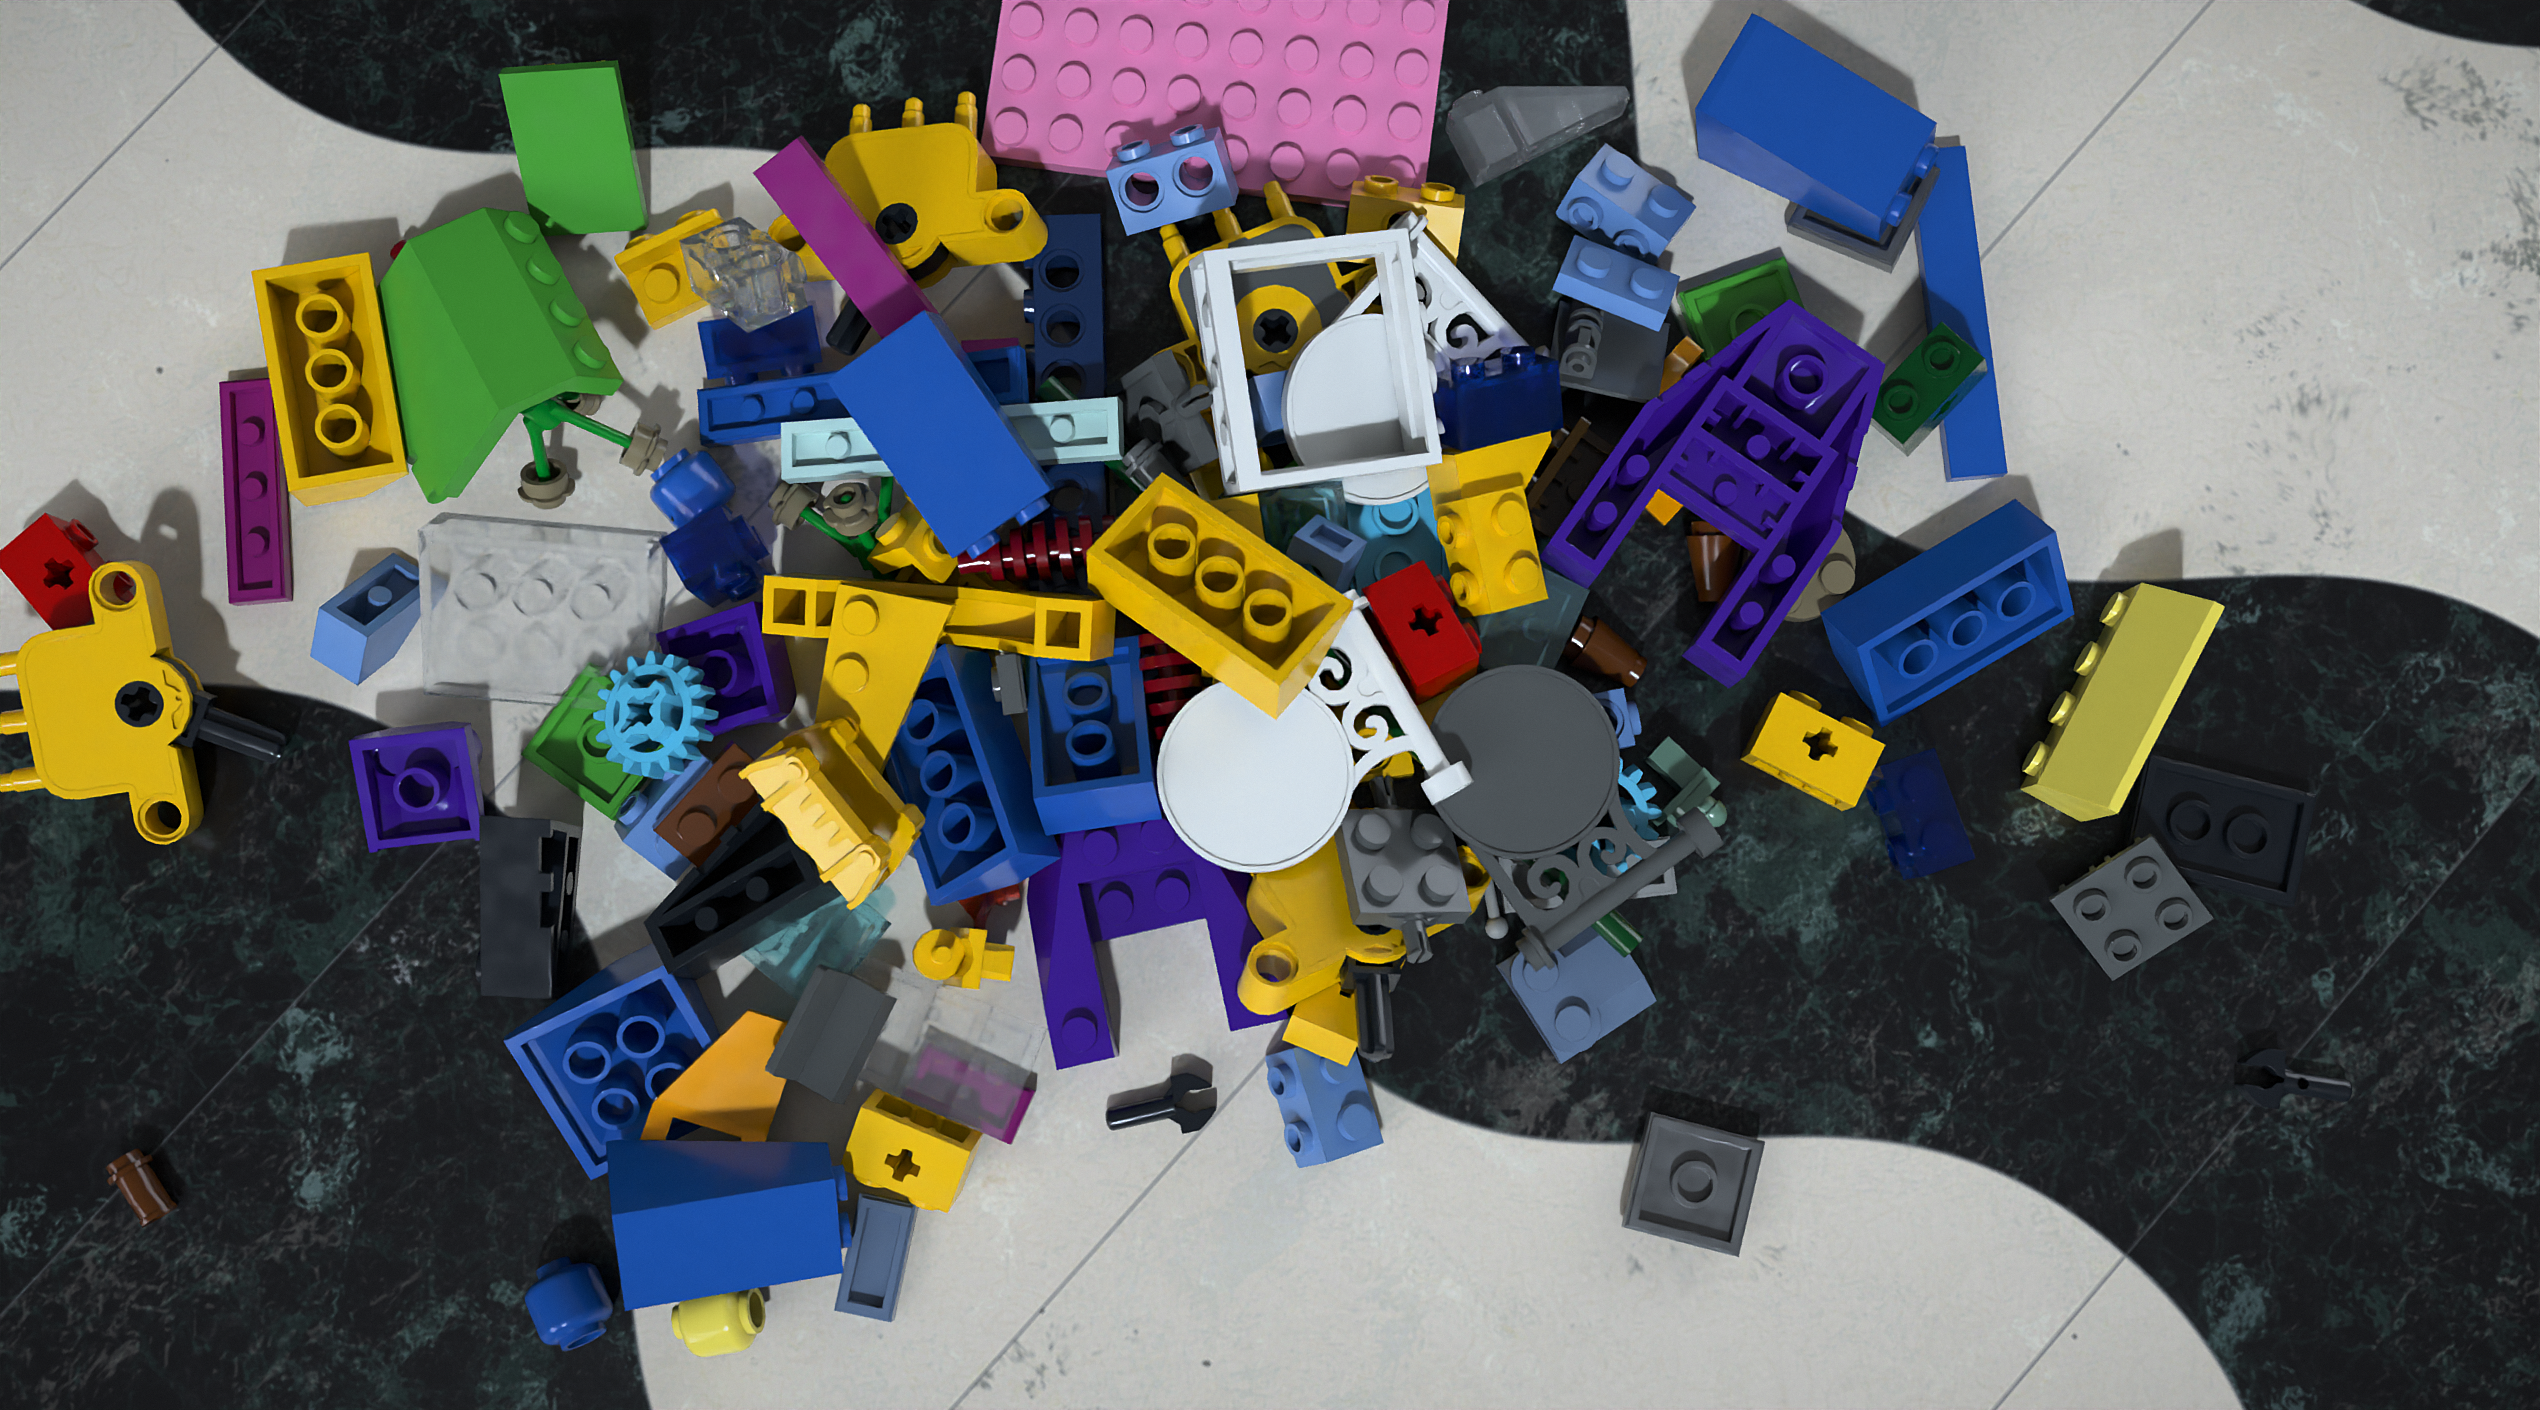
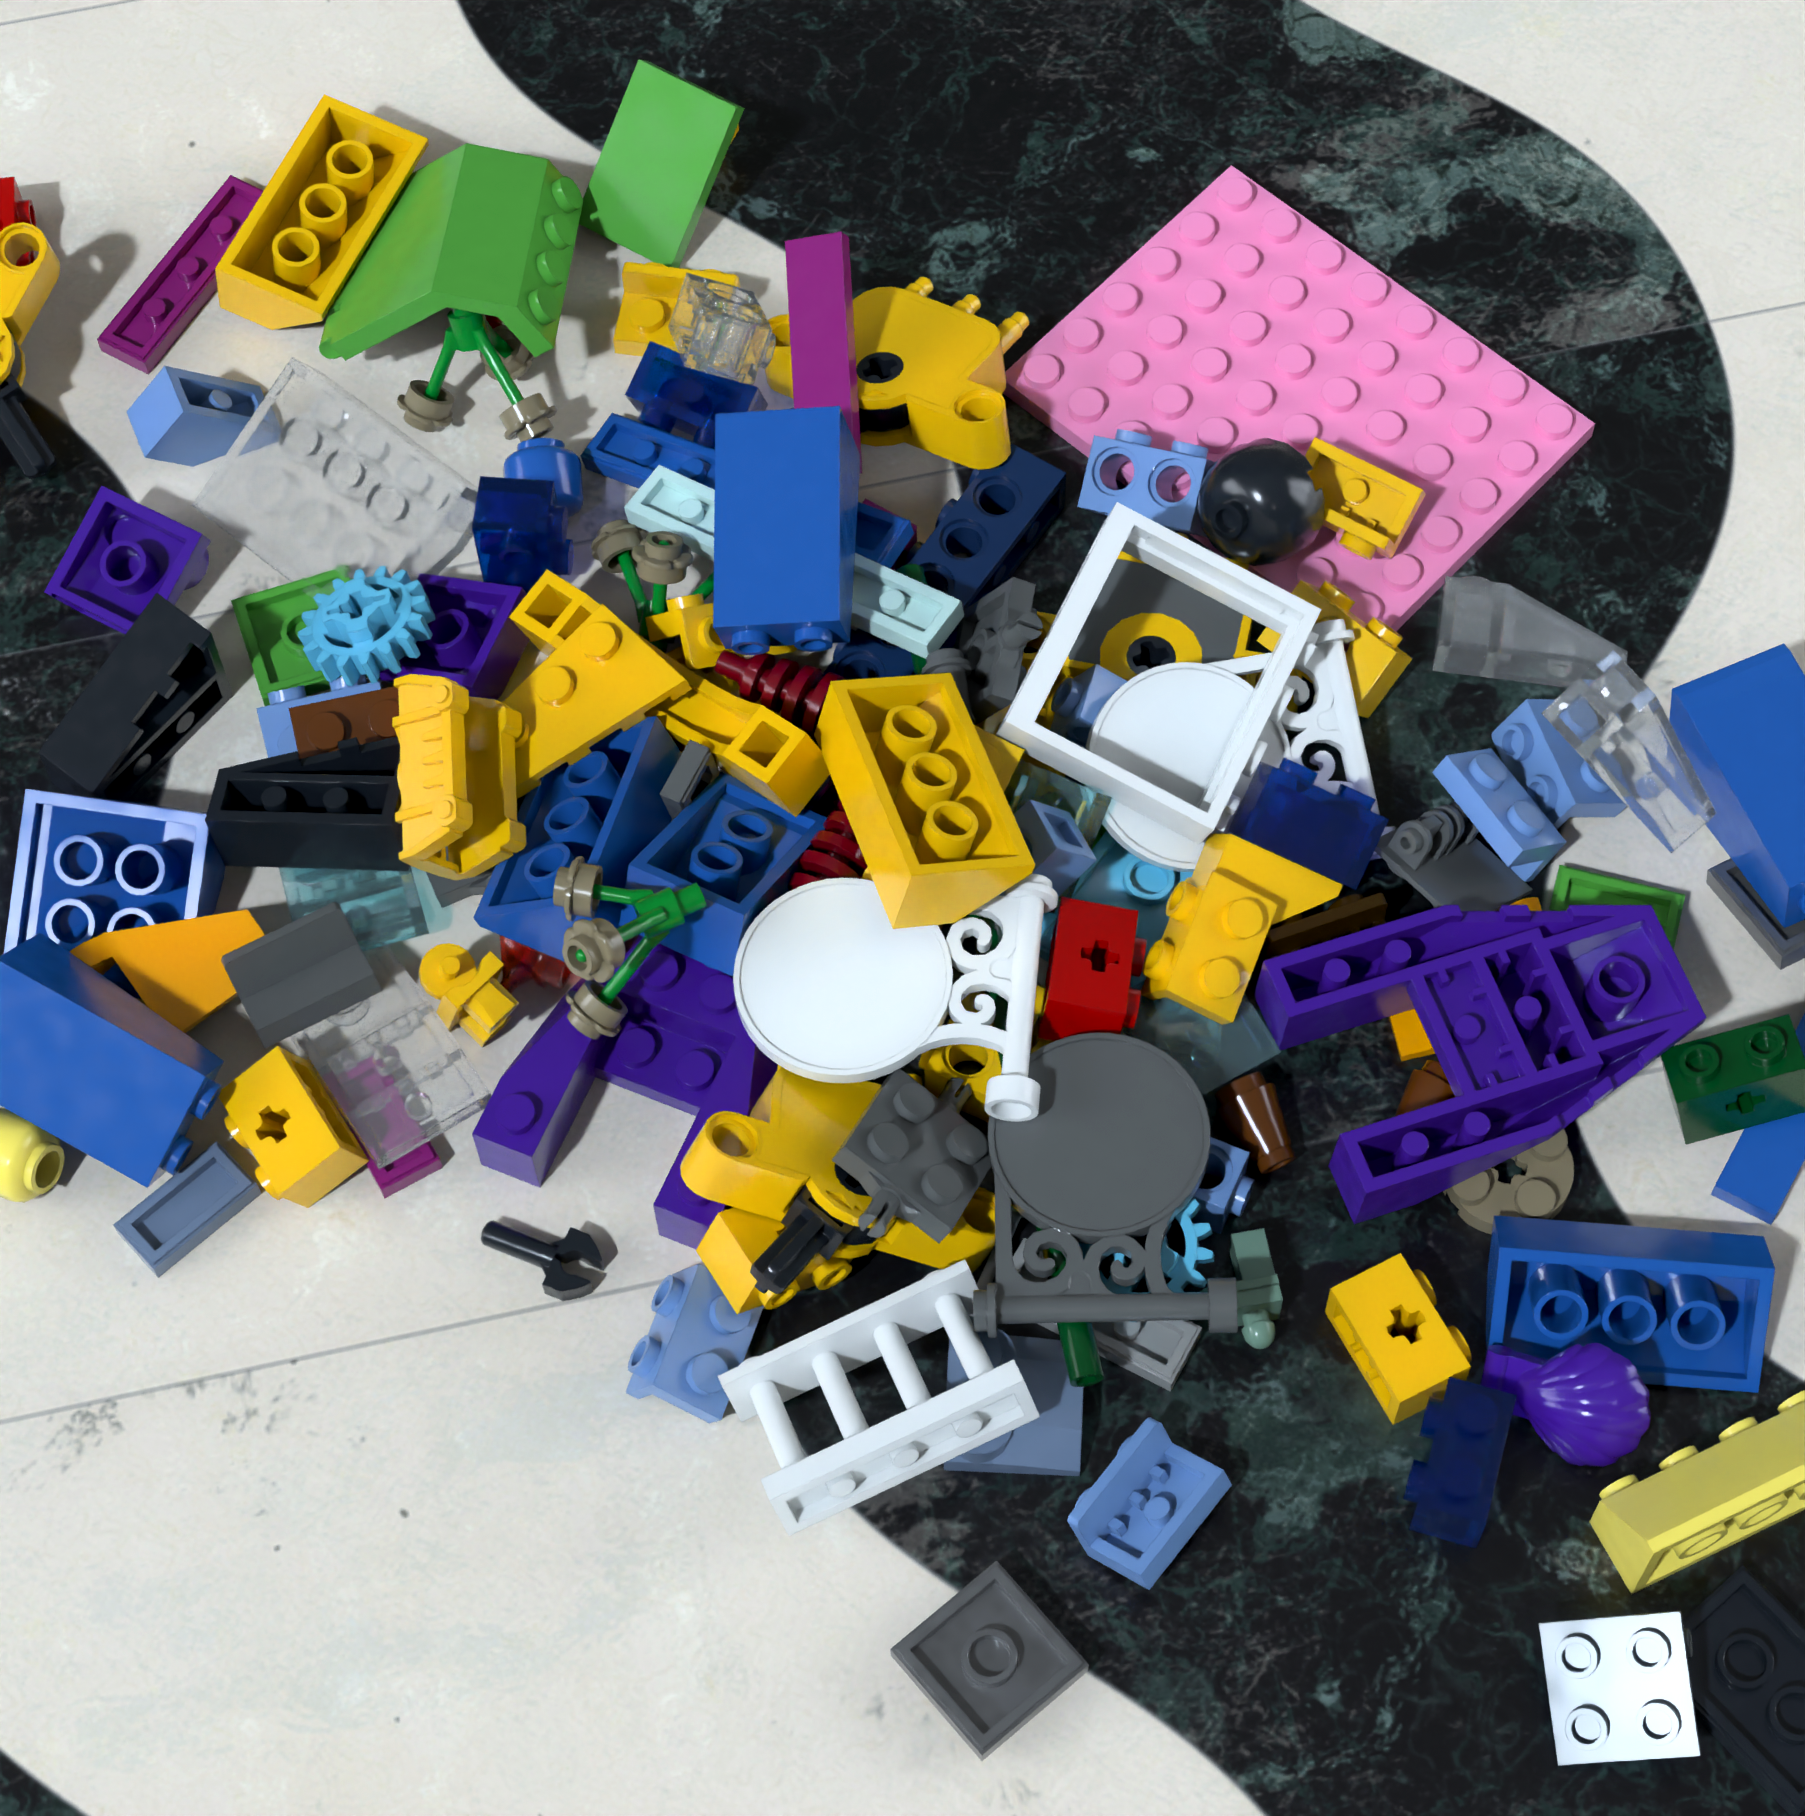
camera: 35 degrees right, 20 degrees down
none -> dark tan plant [553,856,707,1040]
none -> white fence [718,1259,1040,1536]
none -> medium blue bracket [1067,1417,1232,1590]
none -> black cylinder [1197,438,1325,566]
none -> yellow bracket [1305,437,1426,560]
none -> dark purple animal [1477,1343,1651,1467]
none -> clear slope [1541,650,1717,853]

